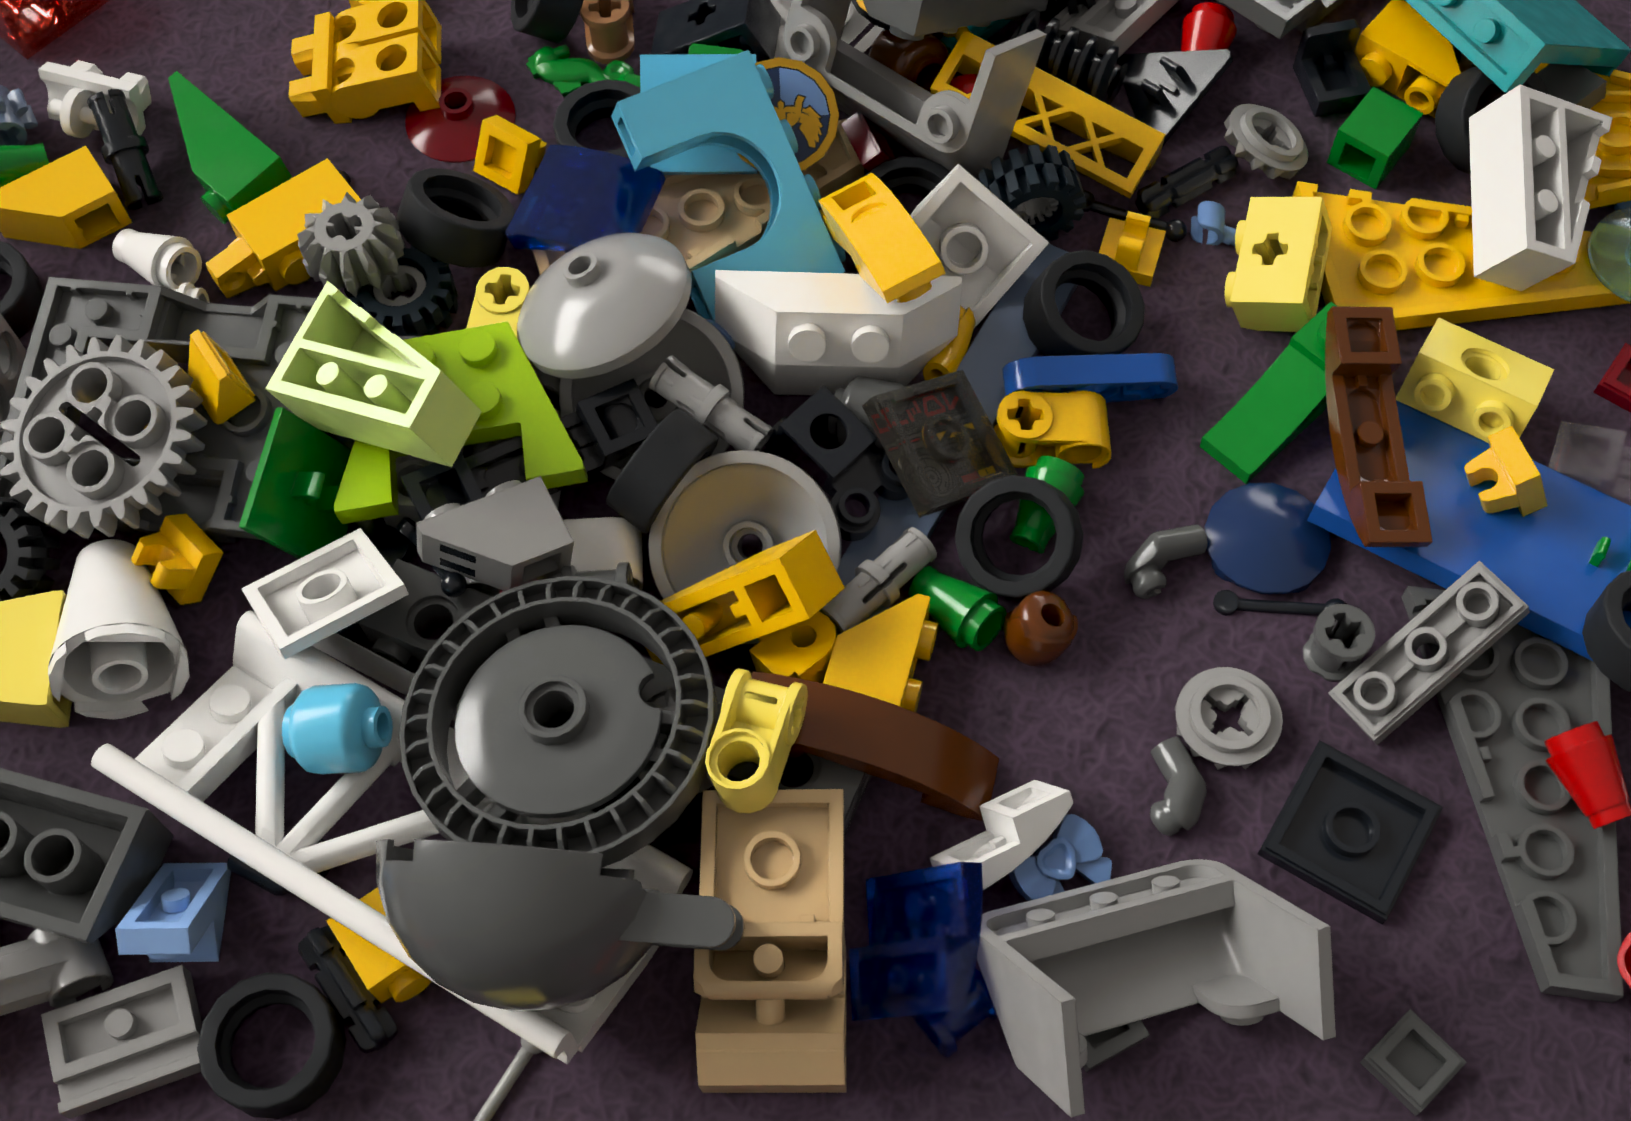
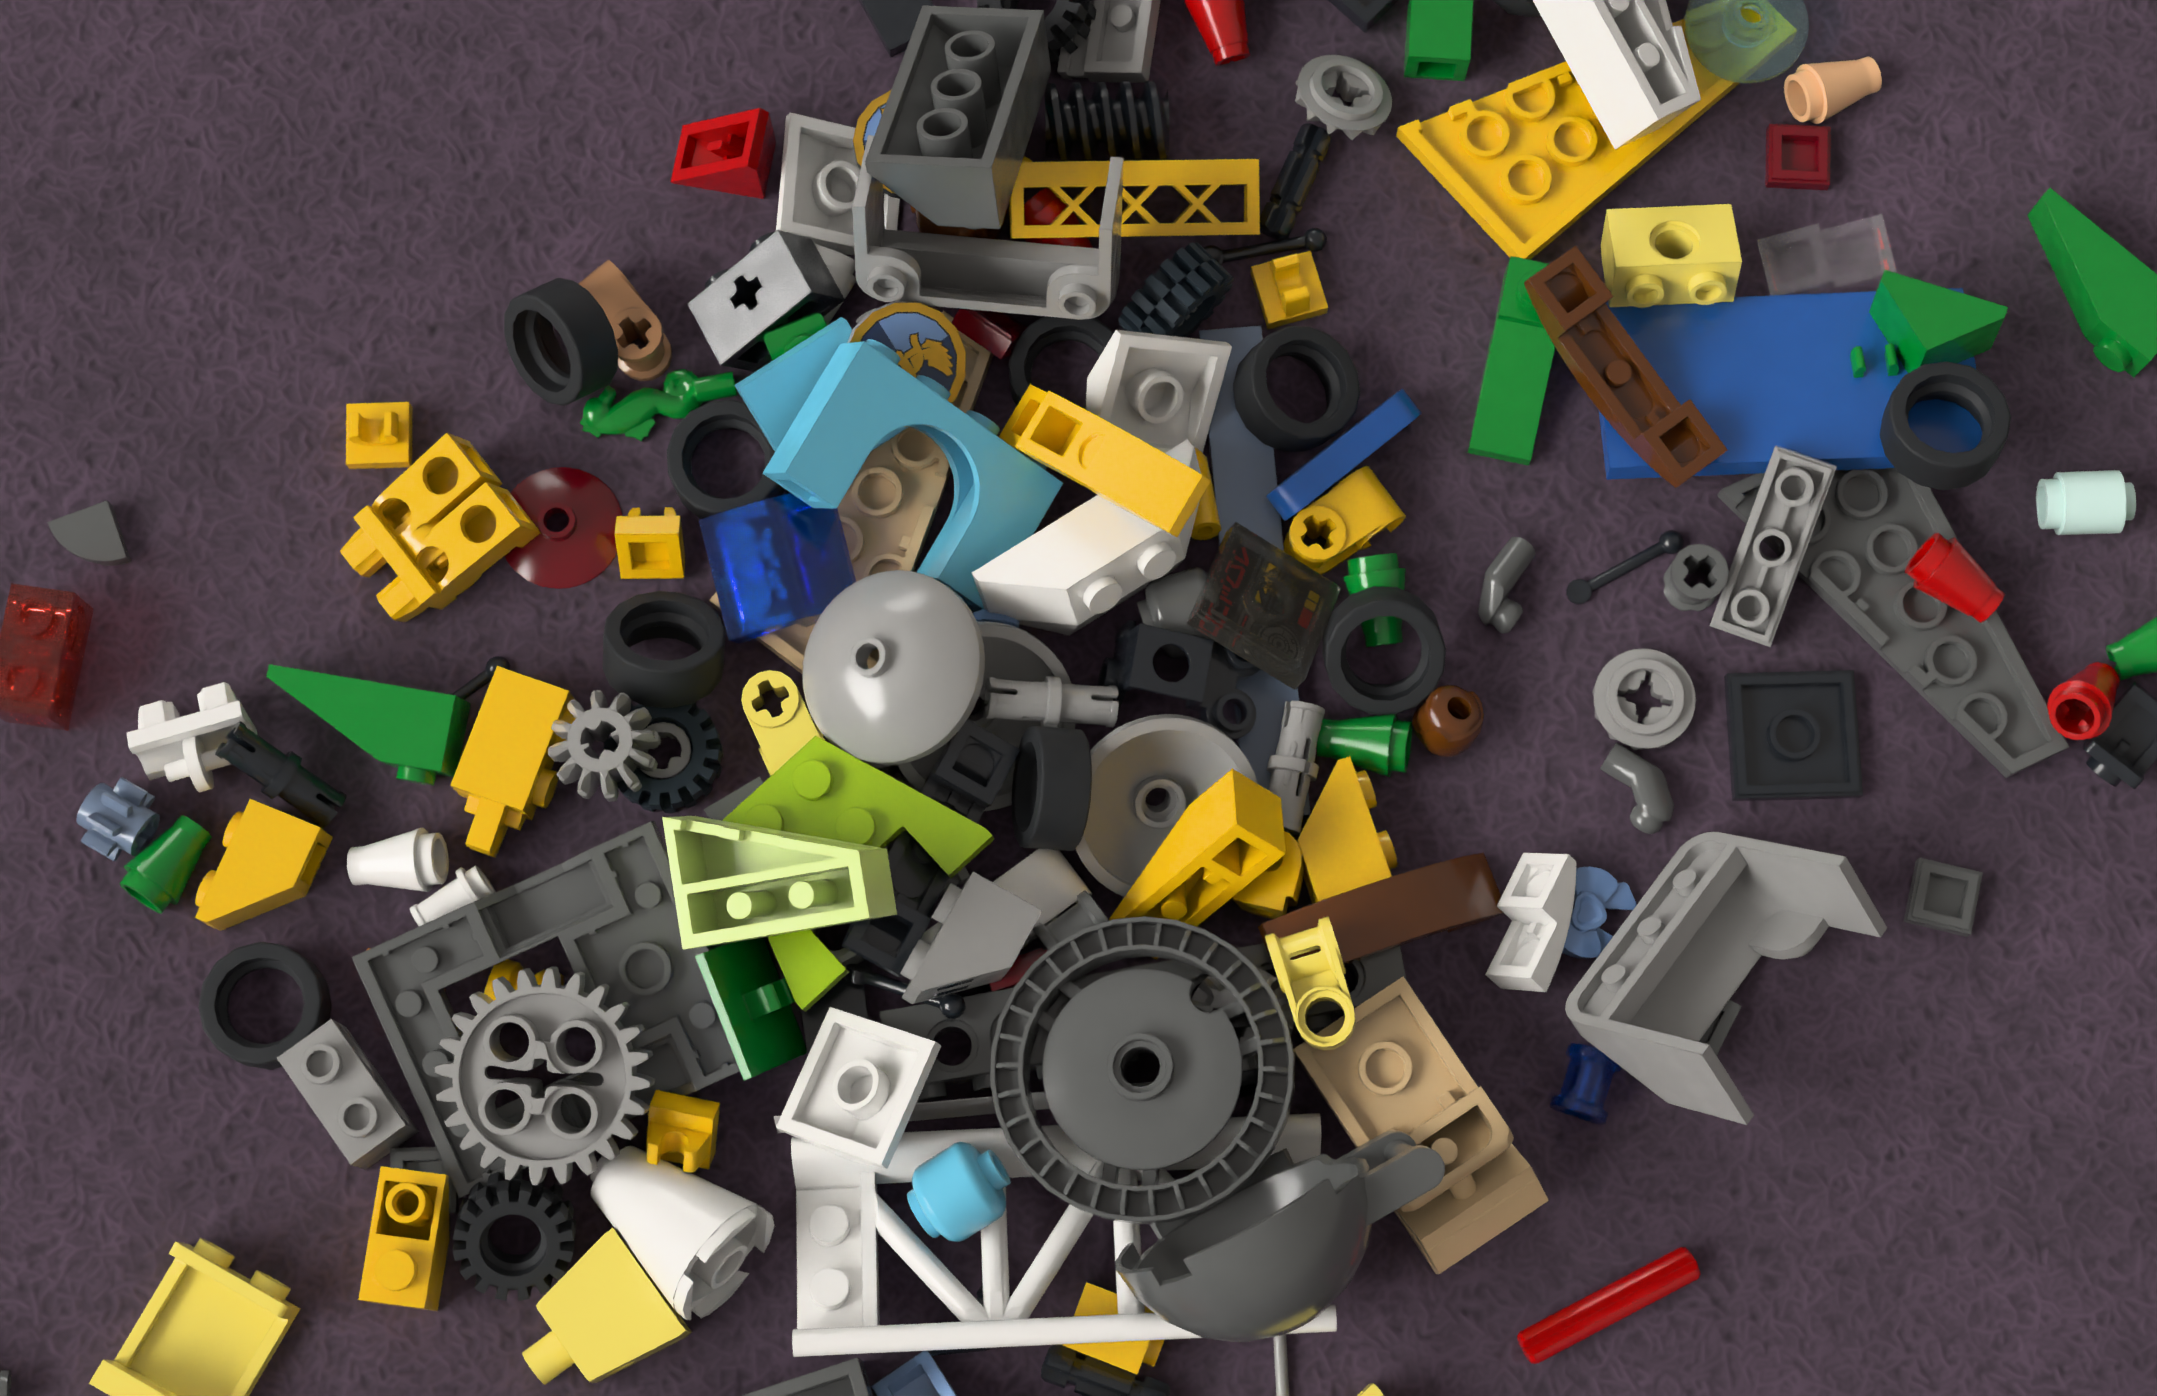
camera: 35 degrees left, 15 degrees up
yellow slope [188,329,255,425] -> none
clear blue slope [849,862,983,1021] -> none
black piece [1117,49,1233,147] -> none
medium blue hand [1191,201,1236,246] -> none
dark blue dish [1204,483,1331,594] -> none
light yellow brick [1225,197,1332,332] -> none
yellow tile [1464,426,1548,517] -> none

